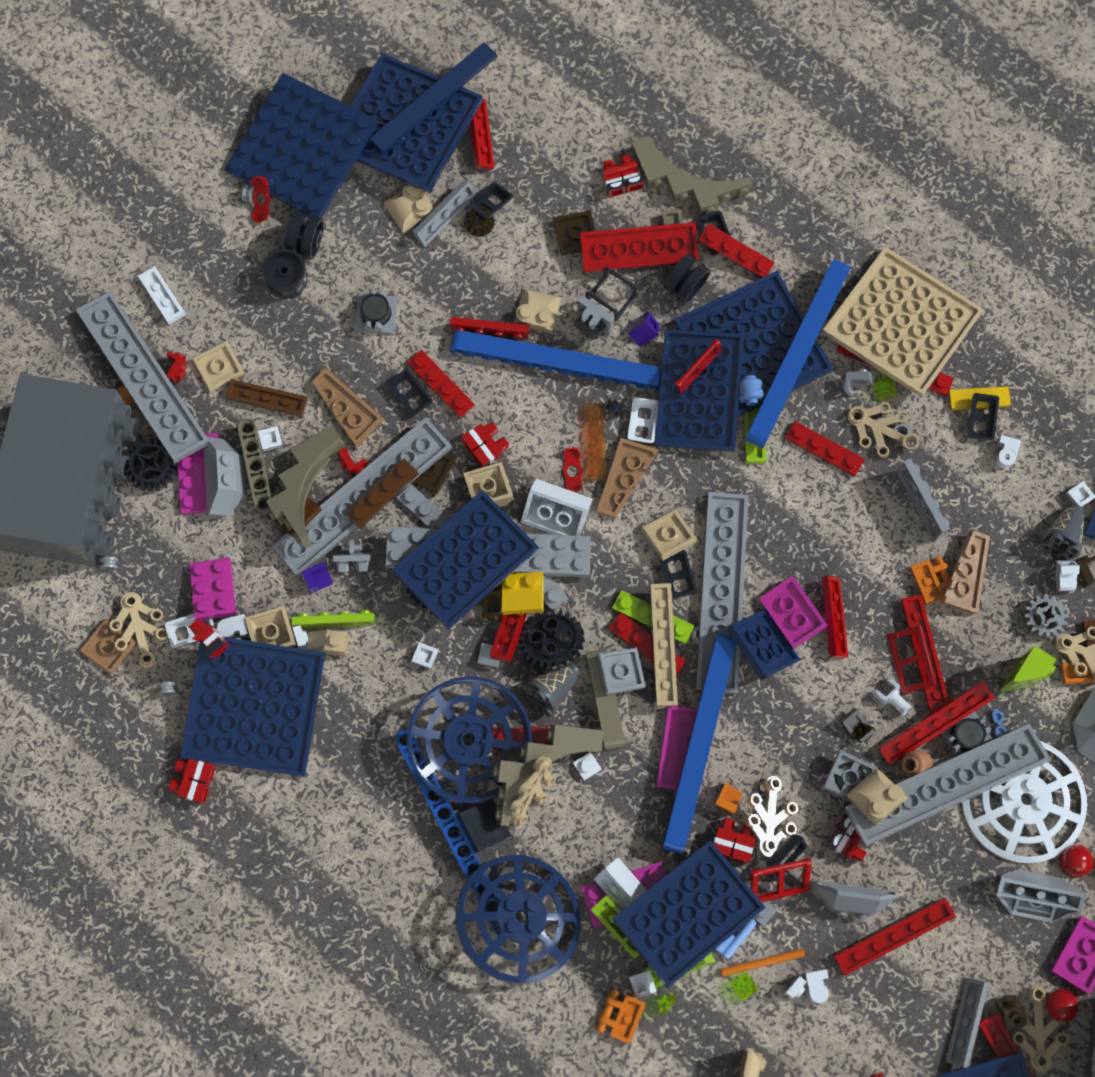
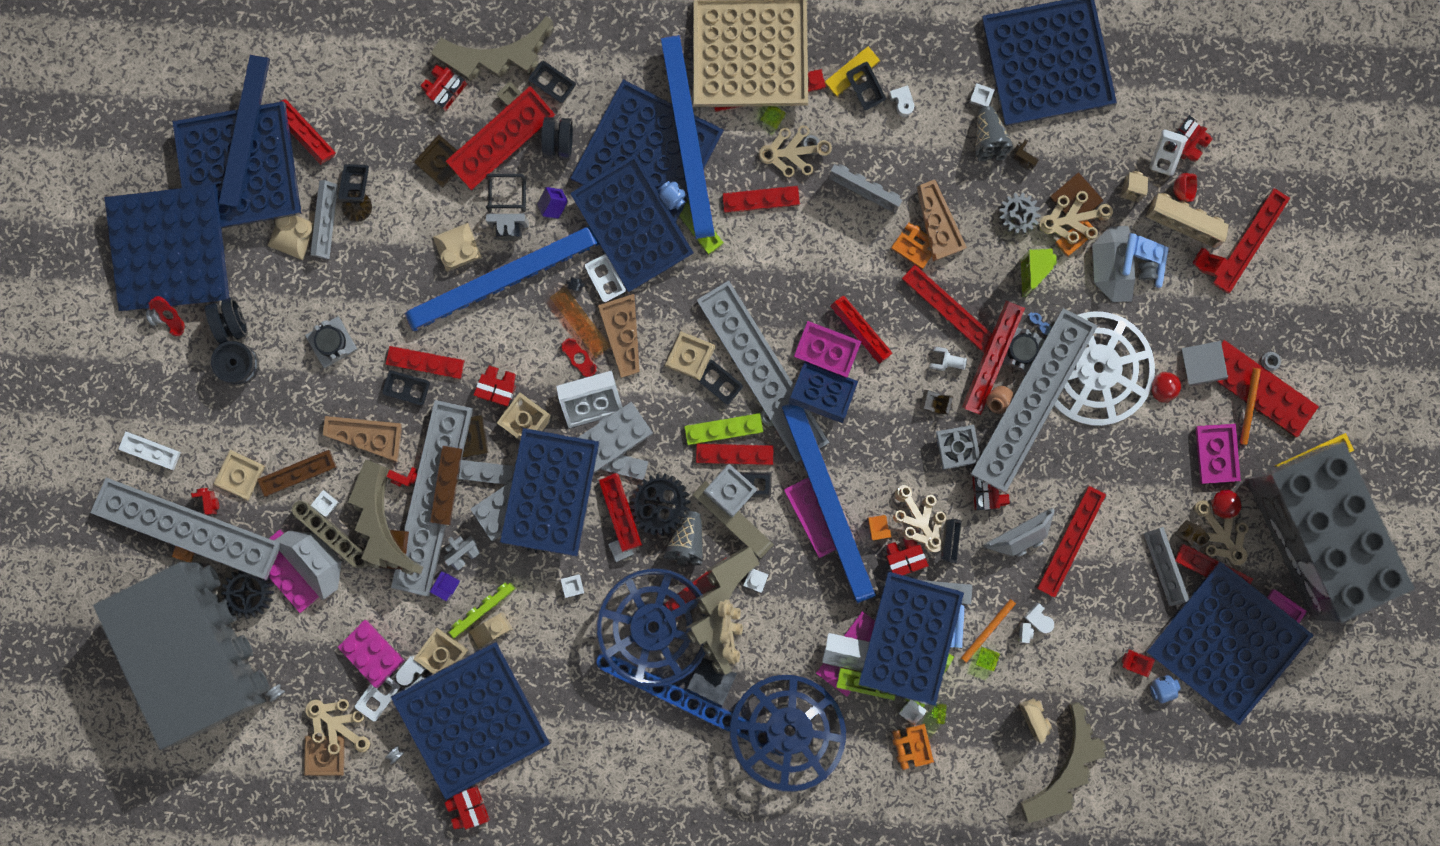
camera: 30 degrees left, 10 degrees up
red hips [188,619,231,659] -> none
white plate [292,625,308,649] -> none
red plate [450,317,529,341] -> none
dark brown bracket [482,590,503,621] -> none
yellow plate [502,571,544,615] -> none
tan plate [650,583,678,707] -> none
red window [674,338,721,394] -> none
red plate [698,223,775,278] -> none
red window [750,858,812,902] -> none
light grey bracket [842,369,874,397] -> none
tan slope [846,768,907,827] -> none
red window [886,625,937,695] -> none
light grey wedge [996,869,1086,923] -> none
white leg [1055,561,1079,591] -> none

